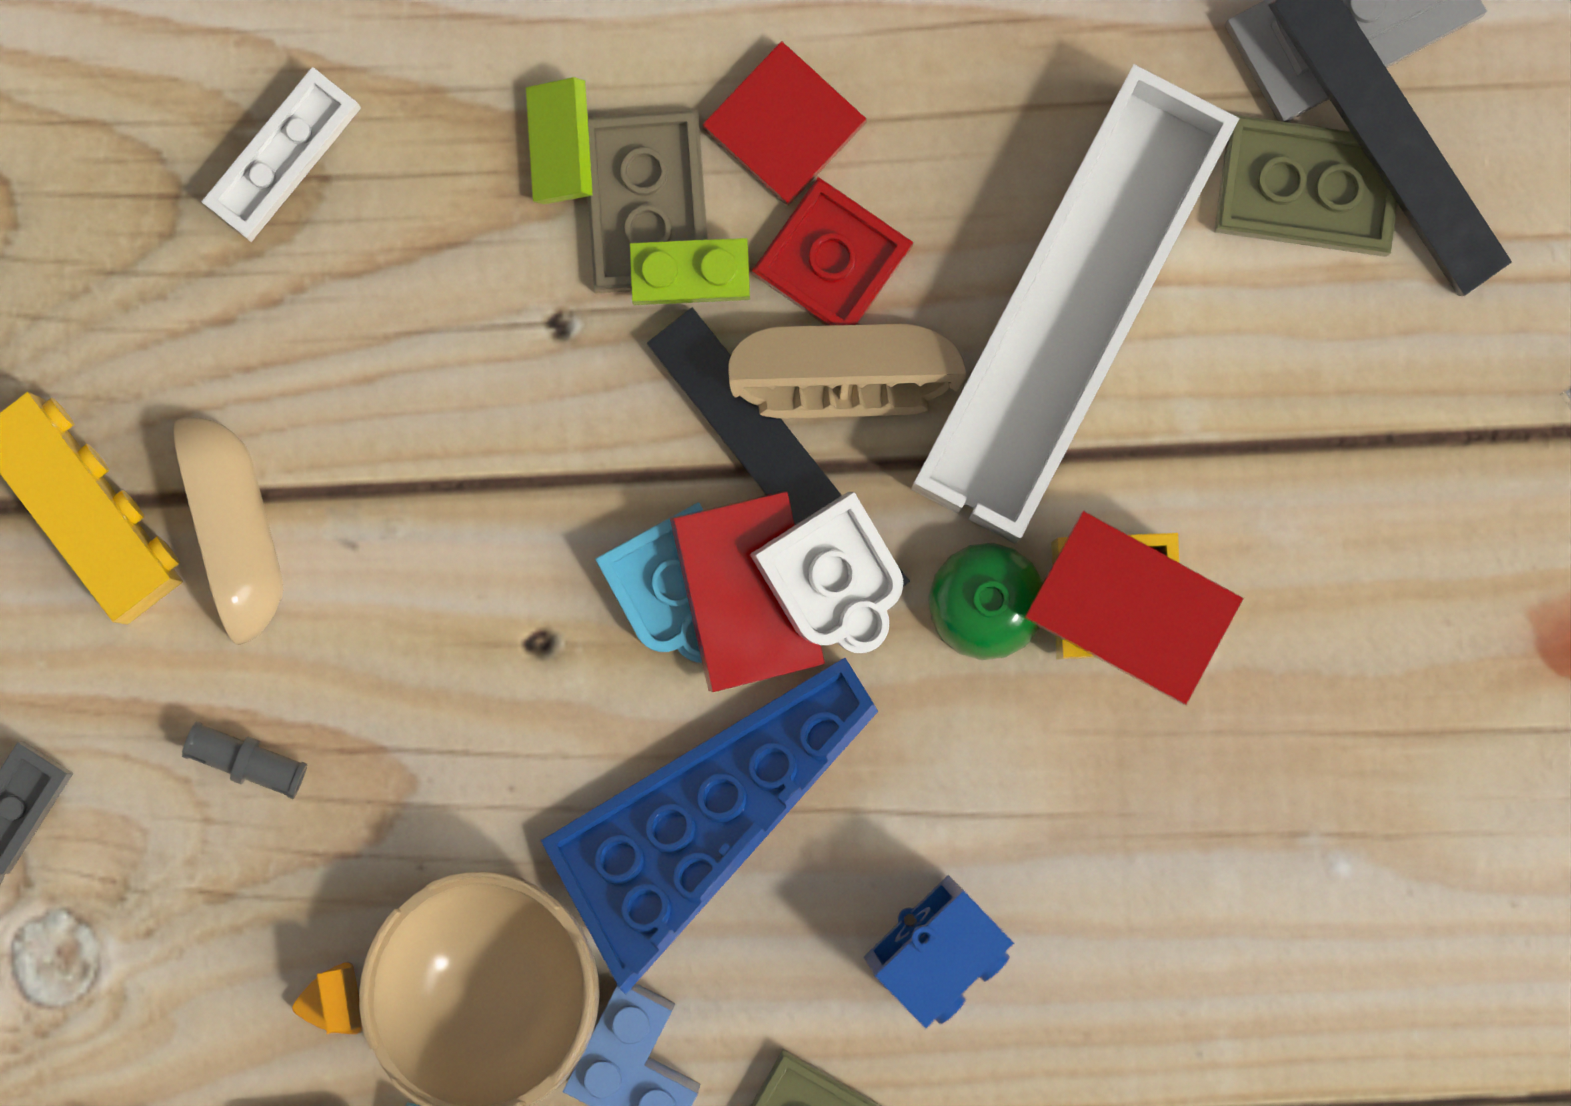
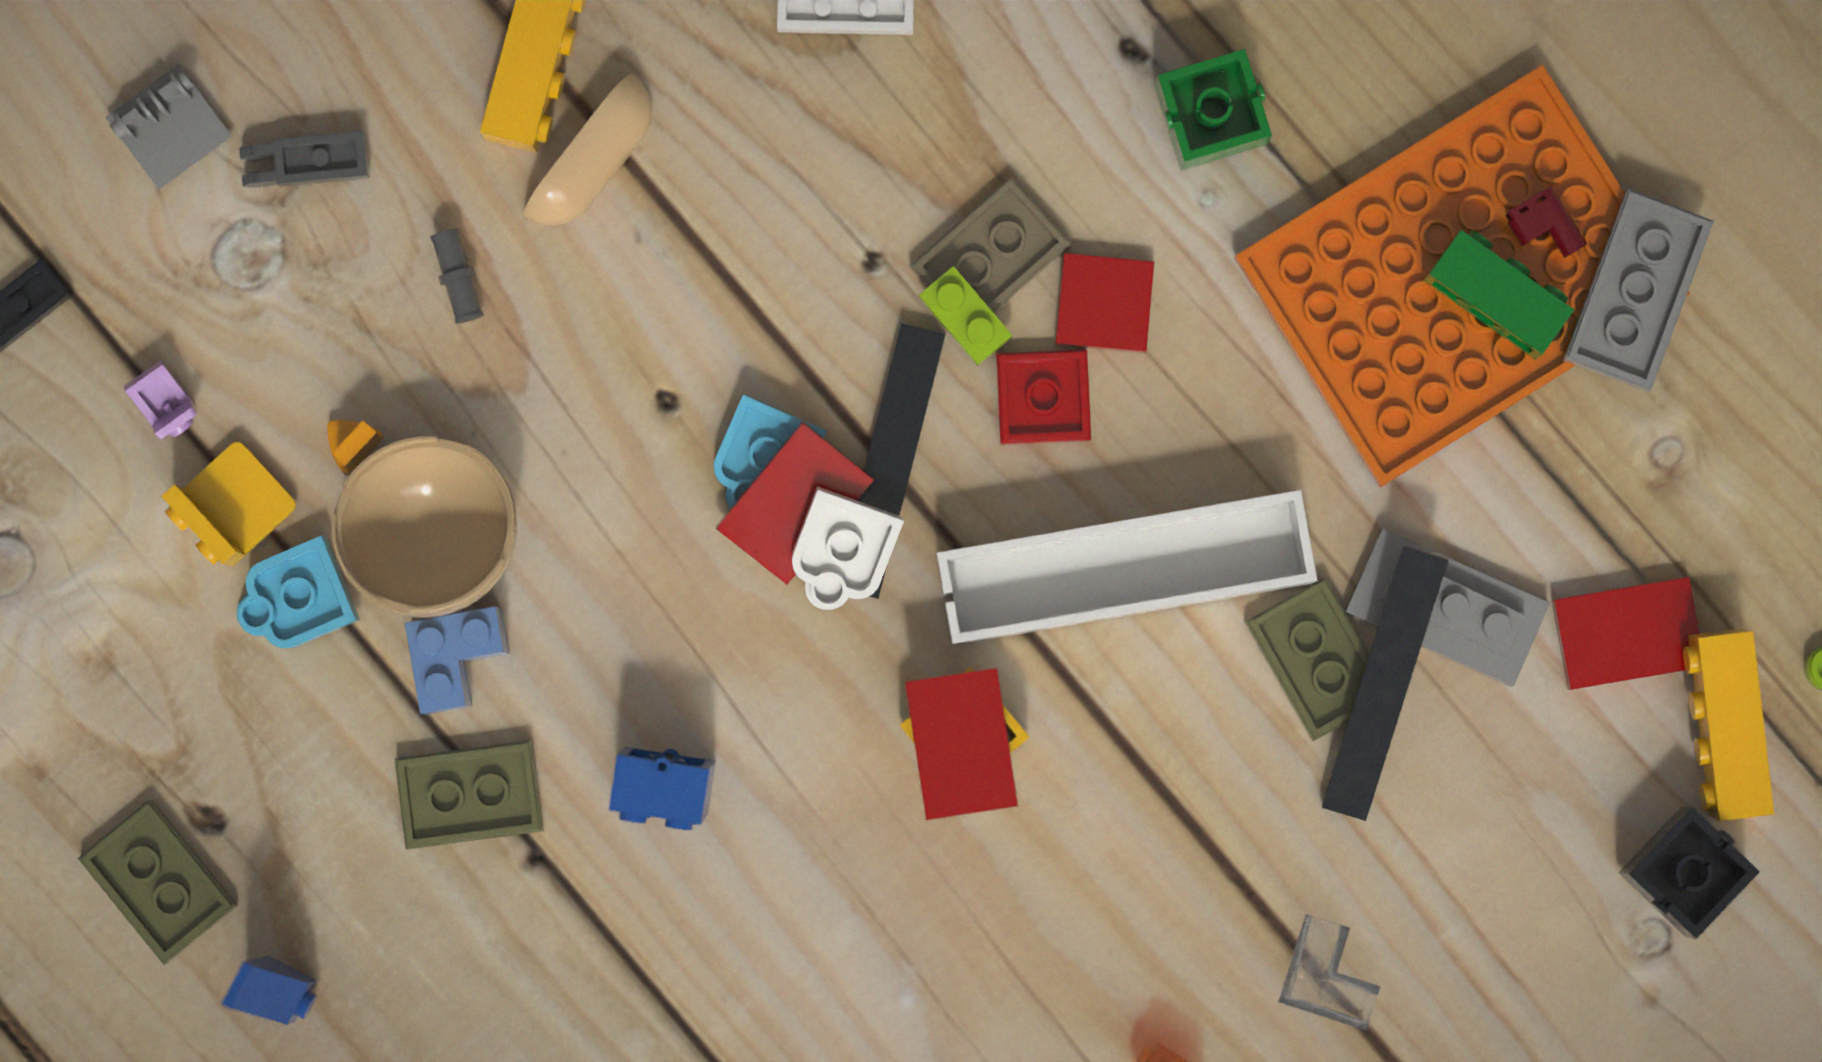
camera: 50 degrees right, 0 degrees up
lime tile [526,77,593,204] -> none
blue wing [541,658,878,994] -> none
tan brick [729,324,966,418] -> none
green cylinder [928,543,1043,660] -> none

